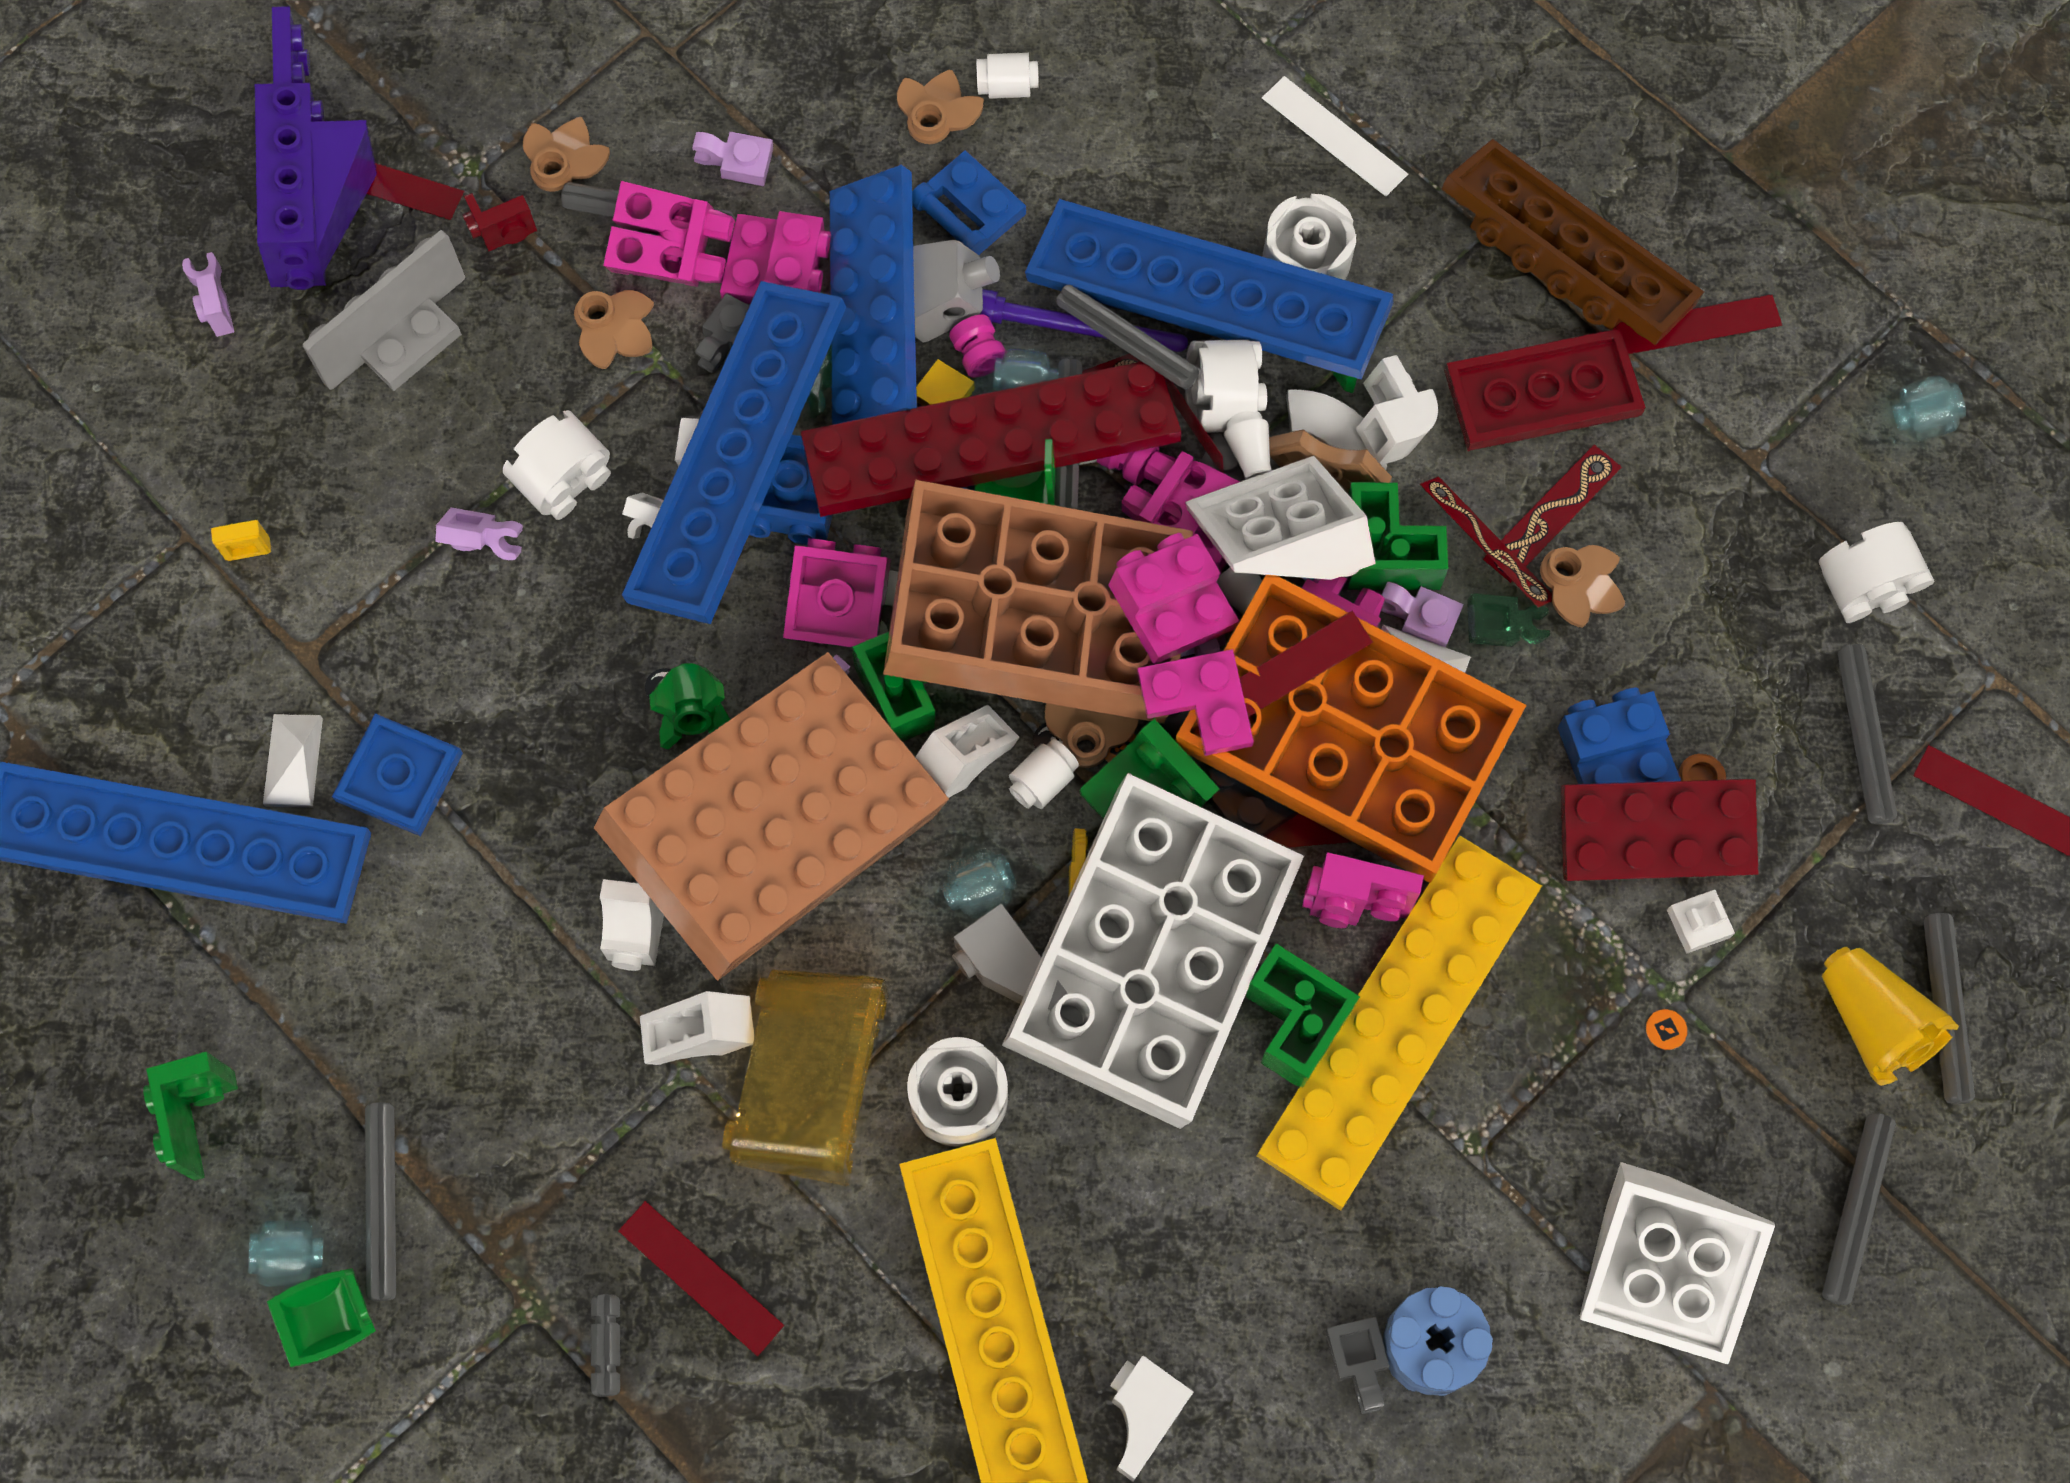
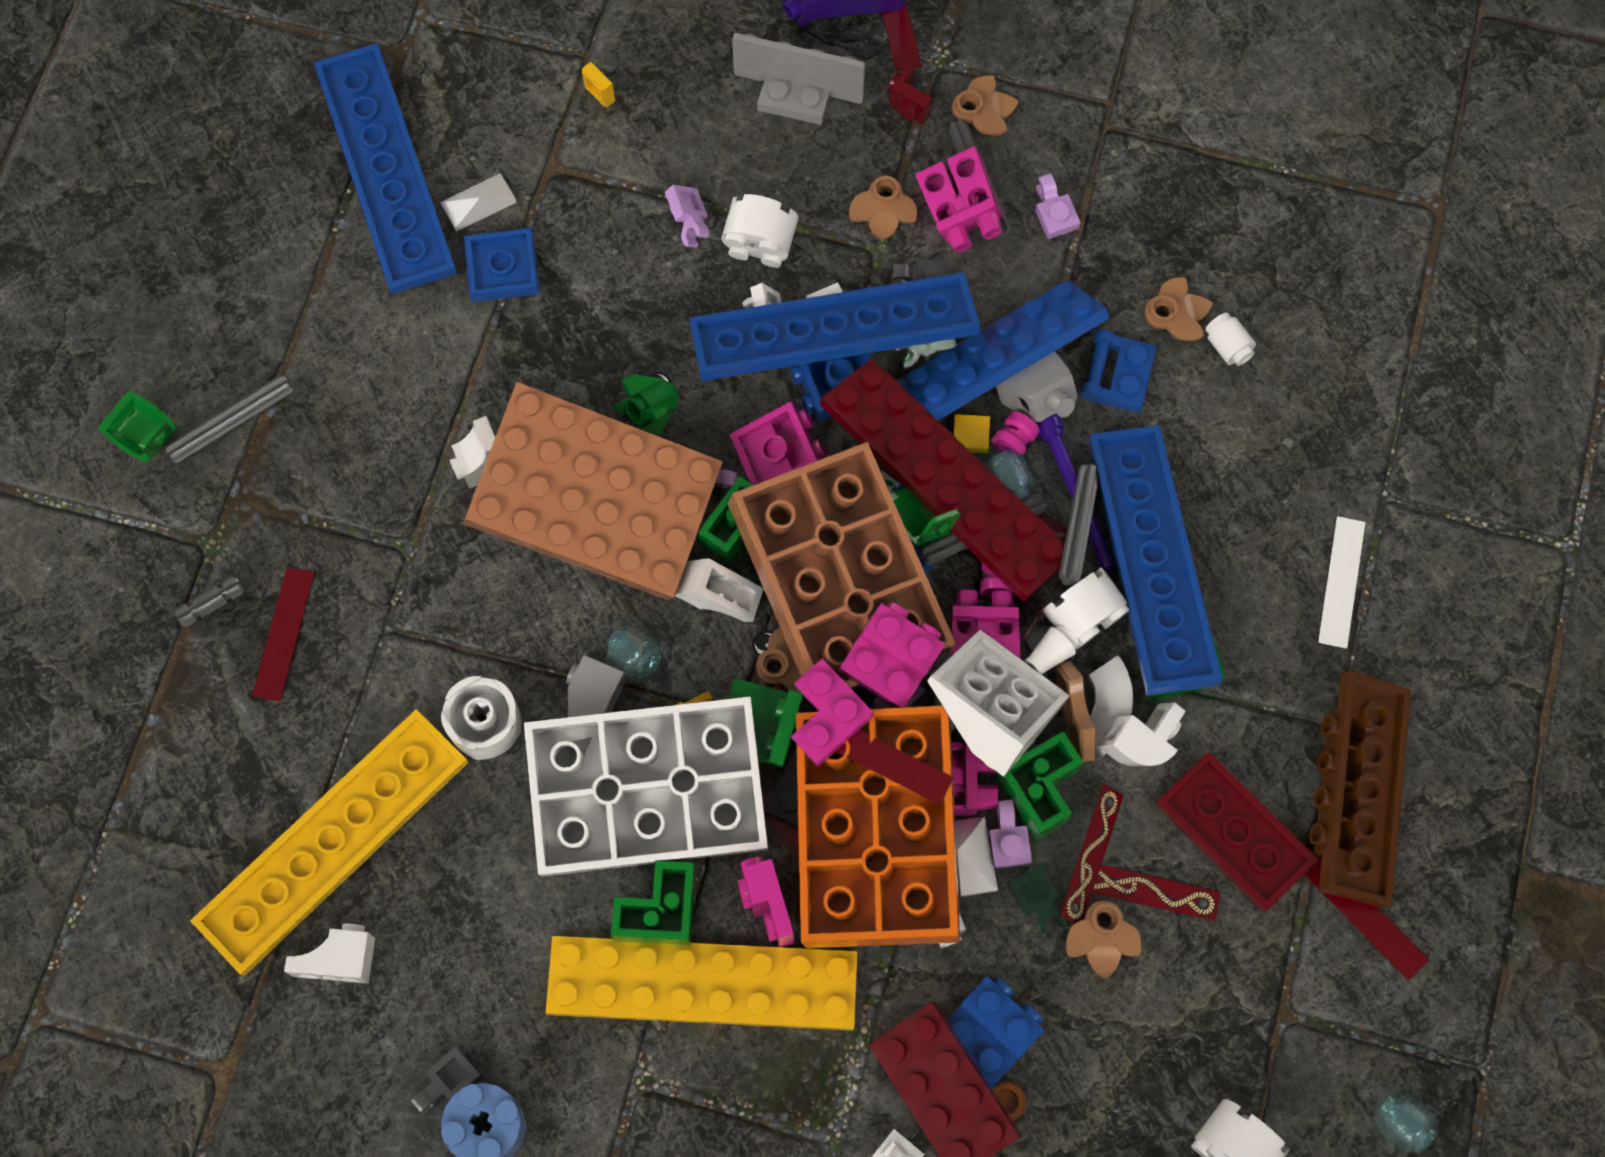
camera: 60 degrees right, 0 degrees up
green bracket [143,1052,238,1181] -> none
clear light blue head [248,1220,323,1287] -> none
white arch [640,991,755,1065] -> none
dark pink plate [720,211,831,304] -> none
clear yellow windscreen [722,969,889,1187] -> none
white brick [1009,739,1079,809] -> none
white brick [1263,194,1356,280] -> none

